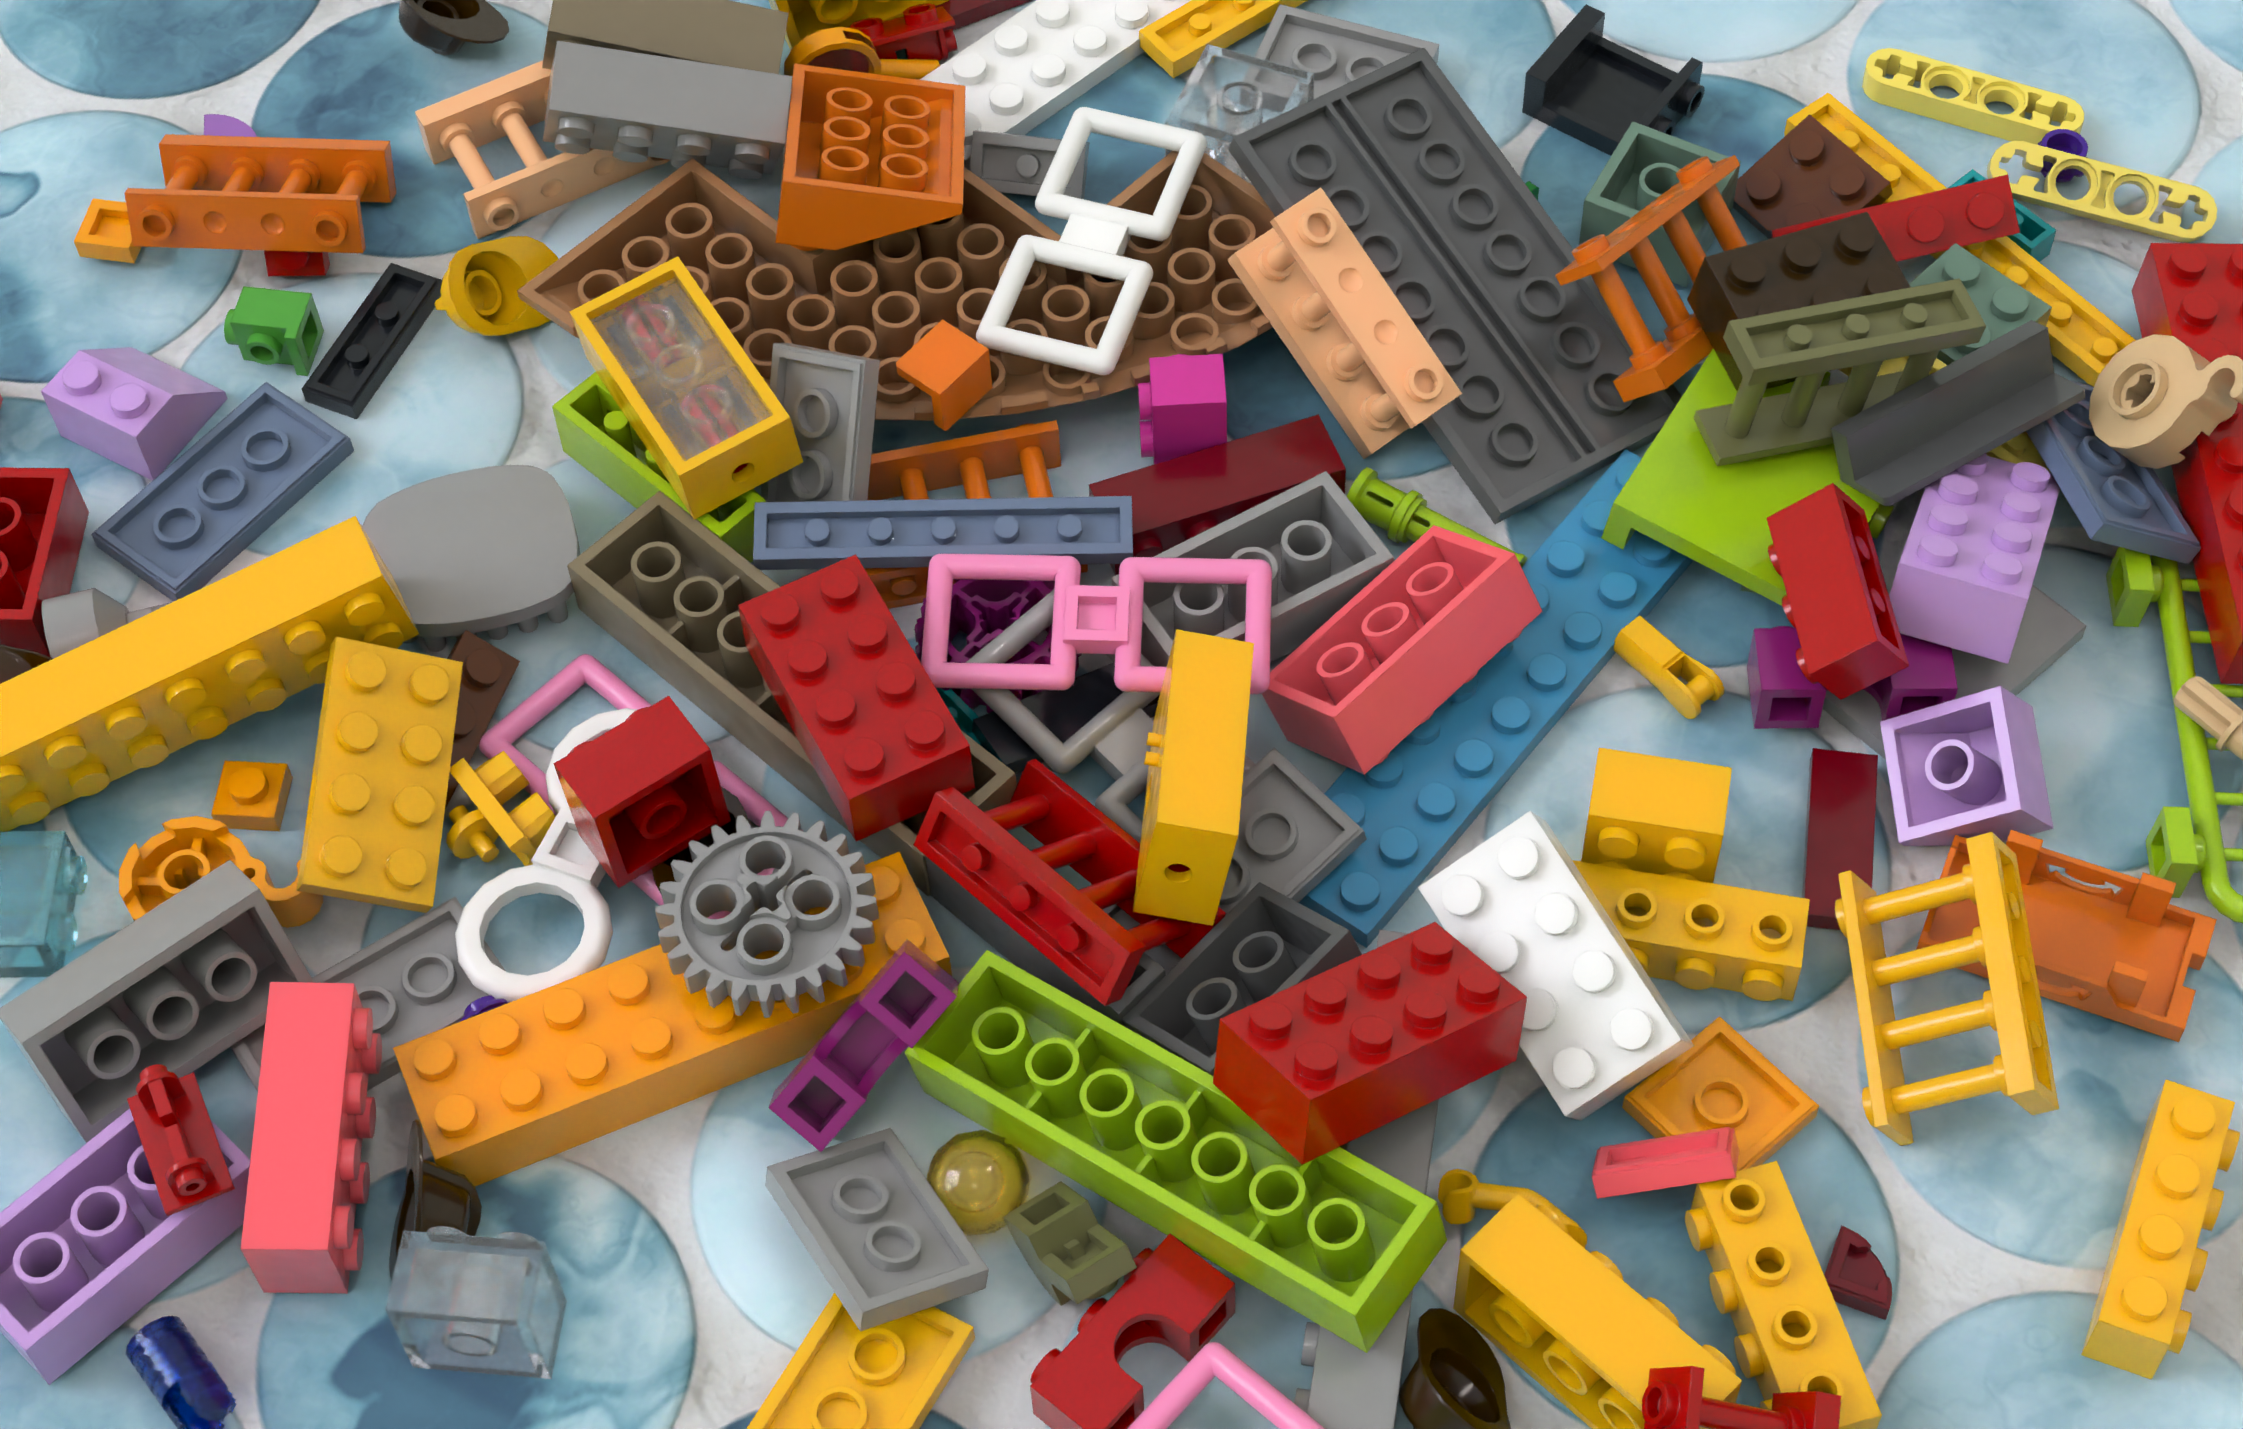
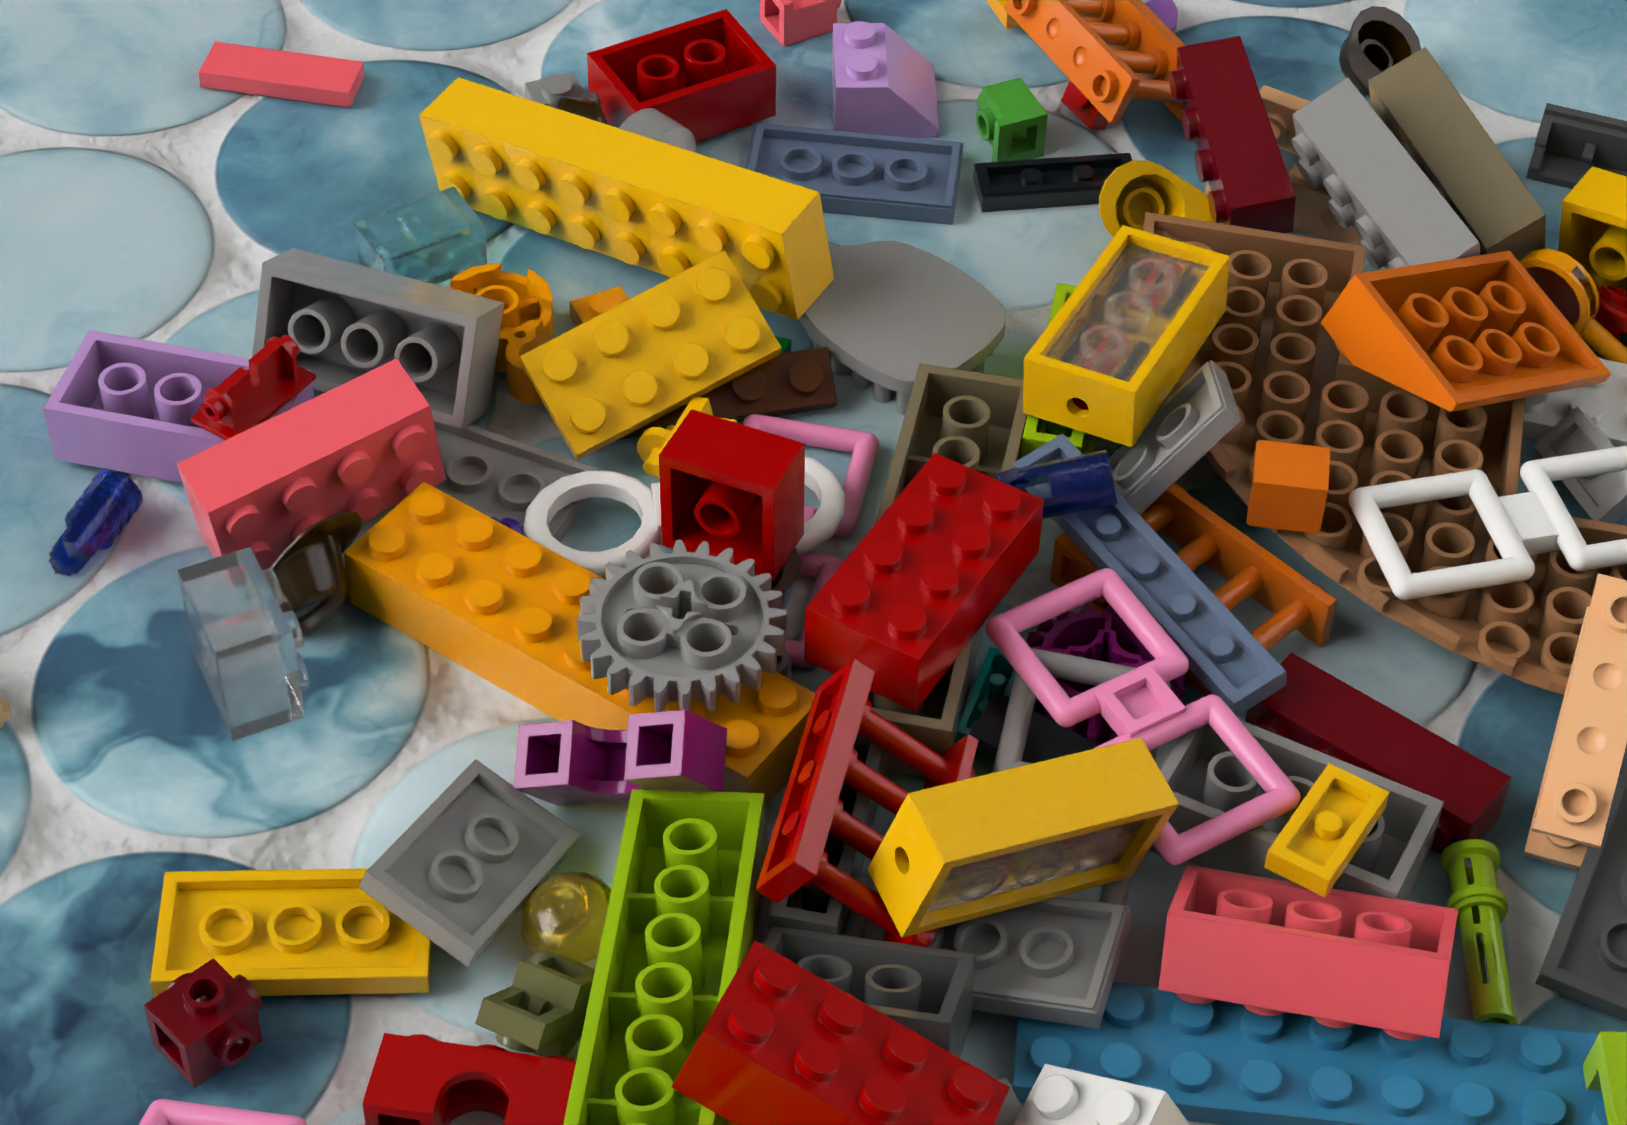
camera: 55 degrees right, 10 degrees down
dark pink brick [1138,354,1227,464] -> none
none -> clear blue hinge [997,450,1117,519]
none -> dark red brick [1169,36,1296,233]
none -> yellow plate [1264,763,1389,898]

